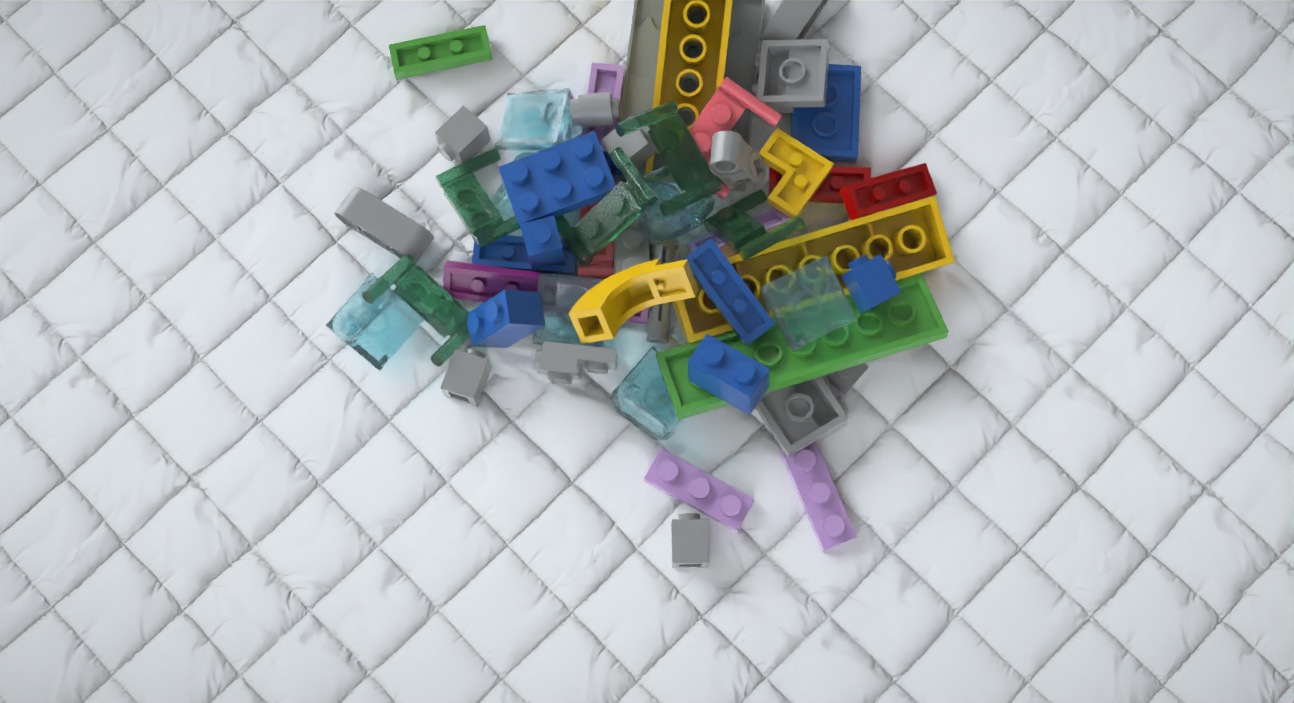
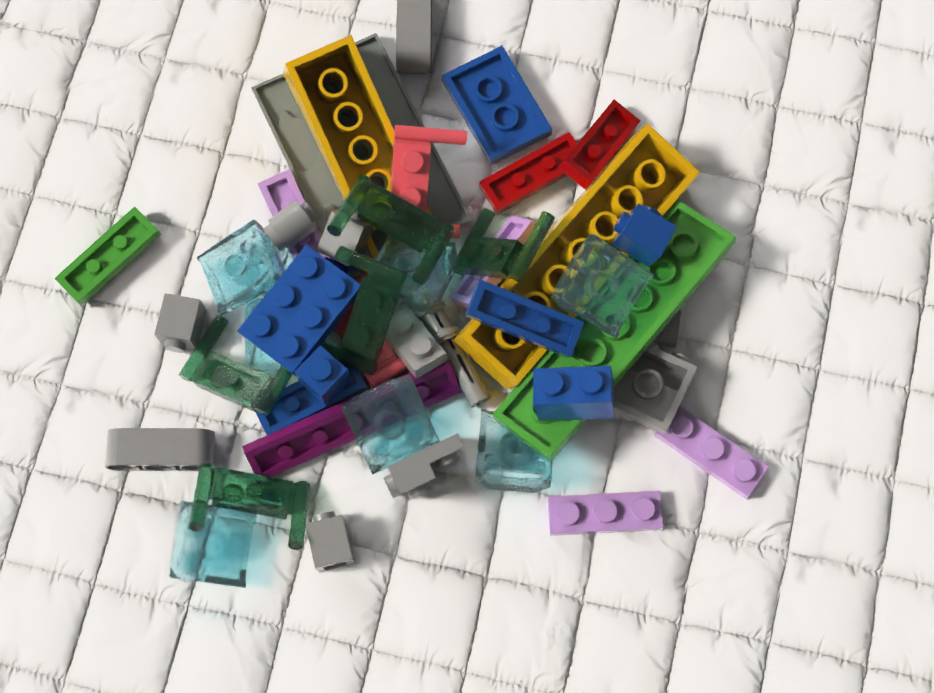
camera: 30 degrees left, 0 degrees up
blue brick [467,289,546,348] -> none
yellow arch [568,259,699,344] -> none
light grey brick [671,513,709,568] -> none
light grey piece [710,131,766,189] -> none
light grey plate [752,39,830,113] -> none
yellow plate [759,128,834,221] -> none

